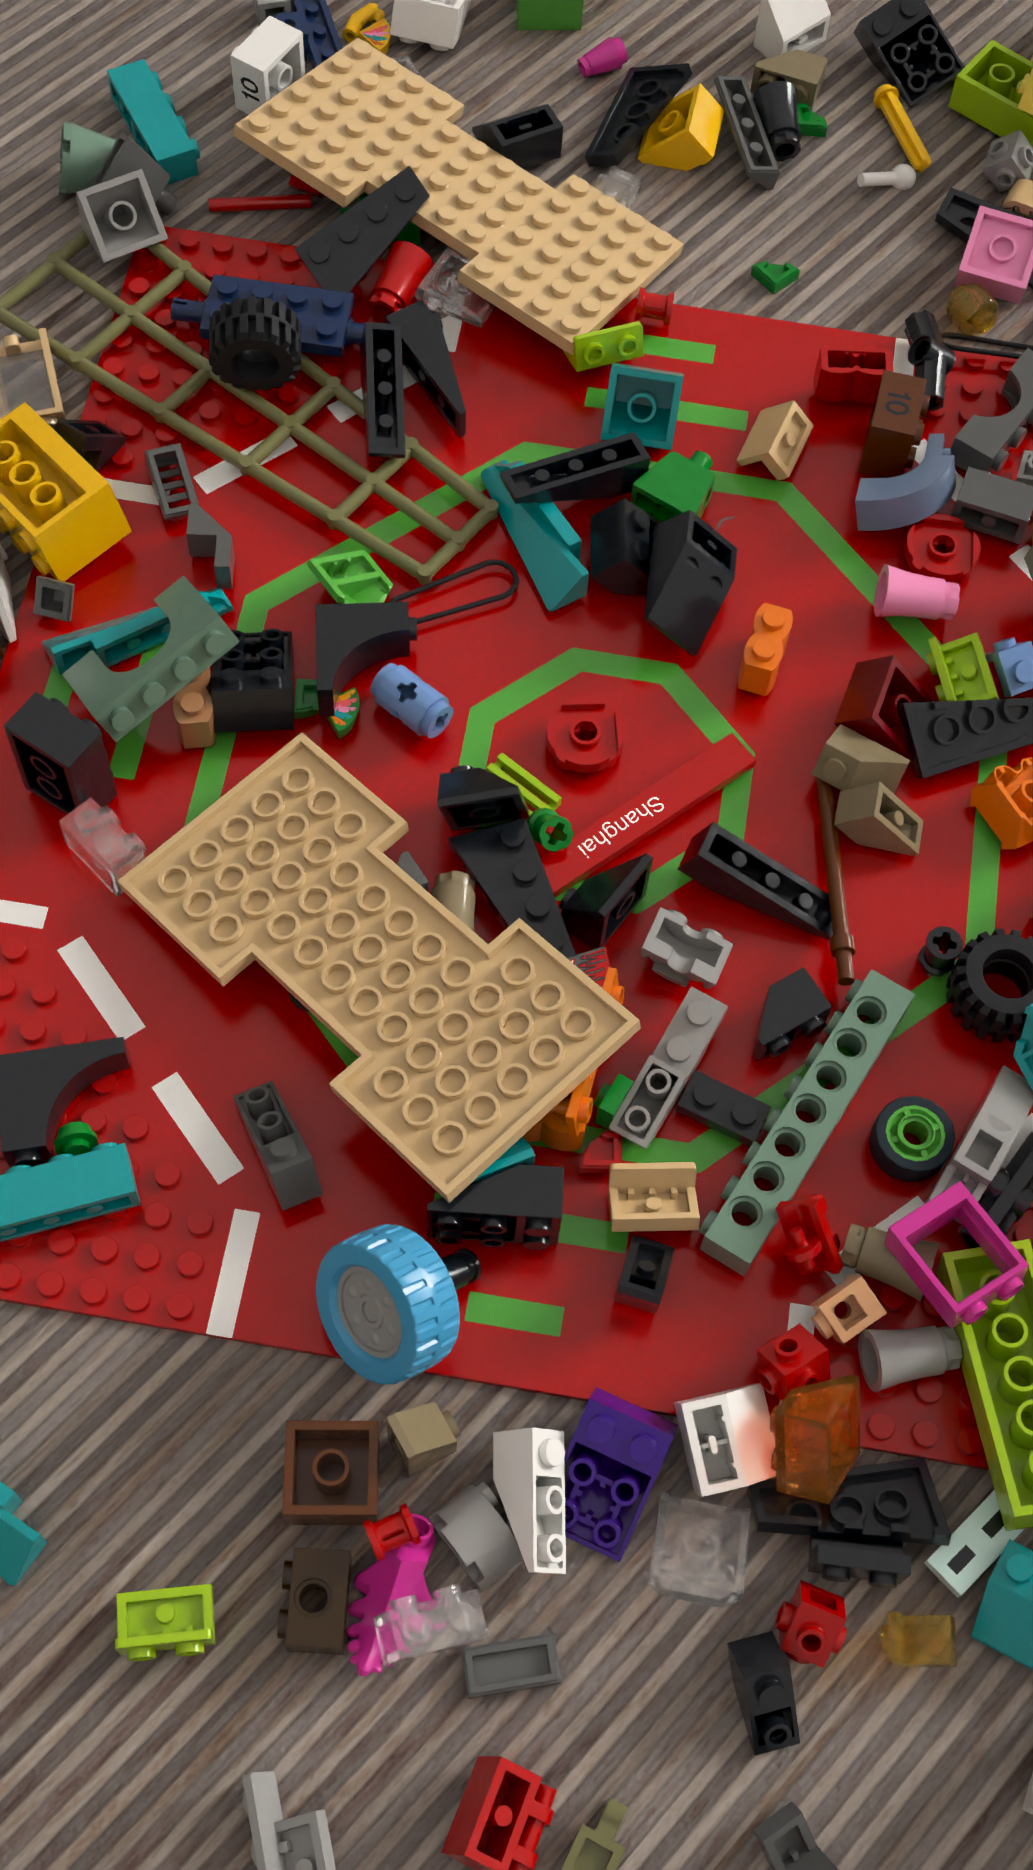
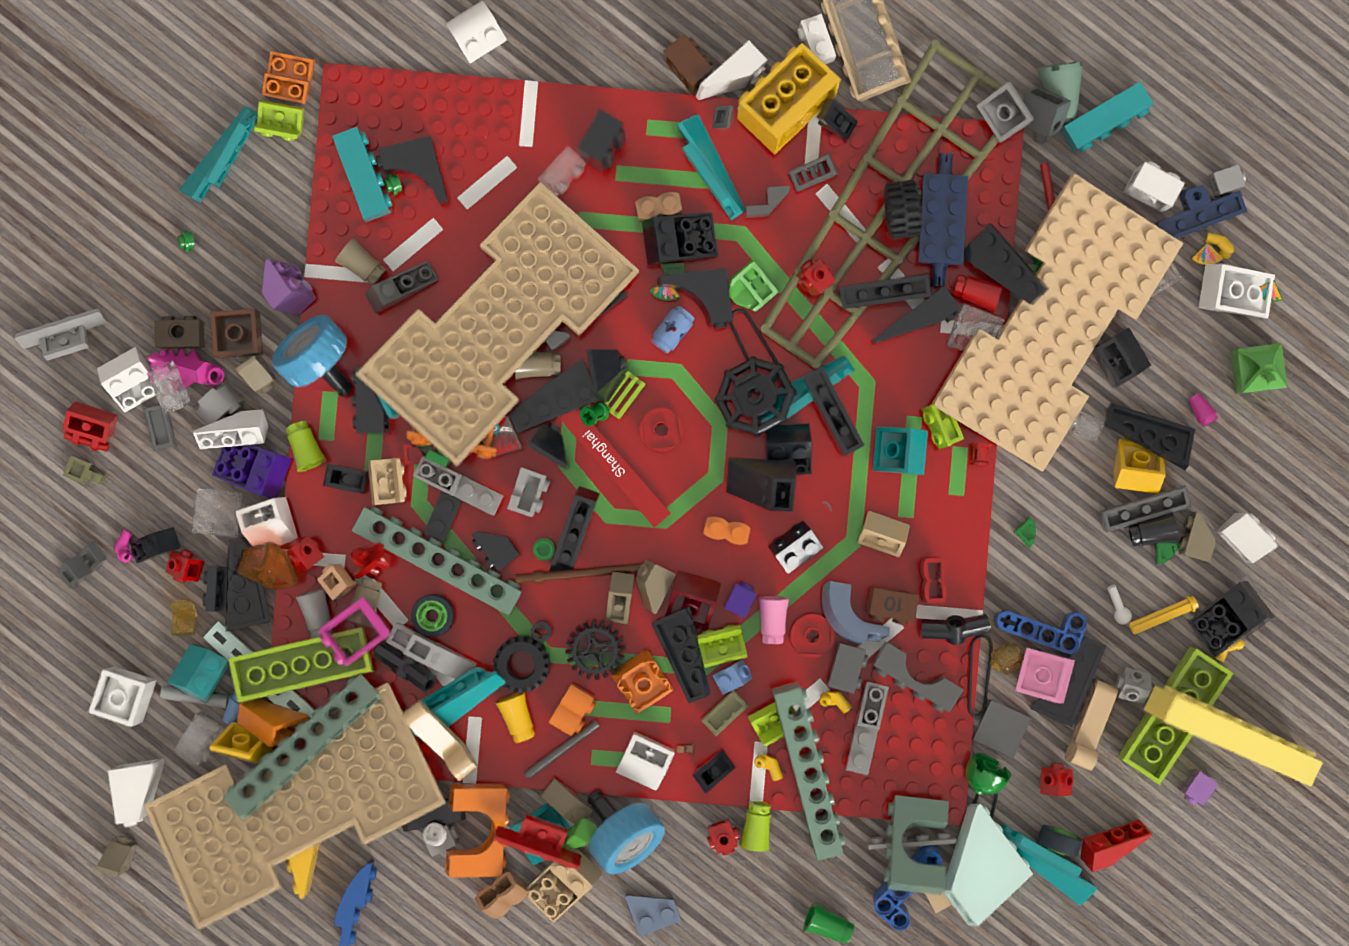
camera: 85 degrees right, 25 degrees up
sand green arch [62,575,240,742] -> none
lime bracket [115,1584,216,1662] -> none
red bush [362,1503,422,1562] -> none
green torso [631,451,715,523] -> none
none -> white slope [97,347,163,412]
none -> dark pink arm [114,529,133,563]
none -> green plate [177,230,195,252]
none -> medium lavender slope [262,259,316,315]
none -> lime plant [286,421,327,472]
none -> dark tan plant [335,237,386,286]
none -> green plate [533,538,555,560]
none -> black gear [565,620,626,680]
none -> black plate [714,356,797,437]
none -> dark purple brick [724,581,756,618]
none -> bracket [768,521,823,574]
none -> red brick [796,259,836,296]
none -> blue beam [993,610,1087,654]

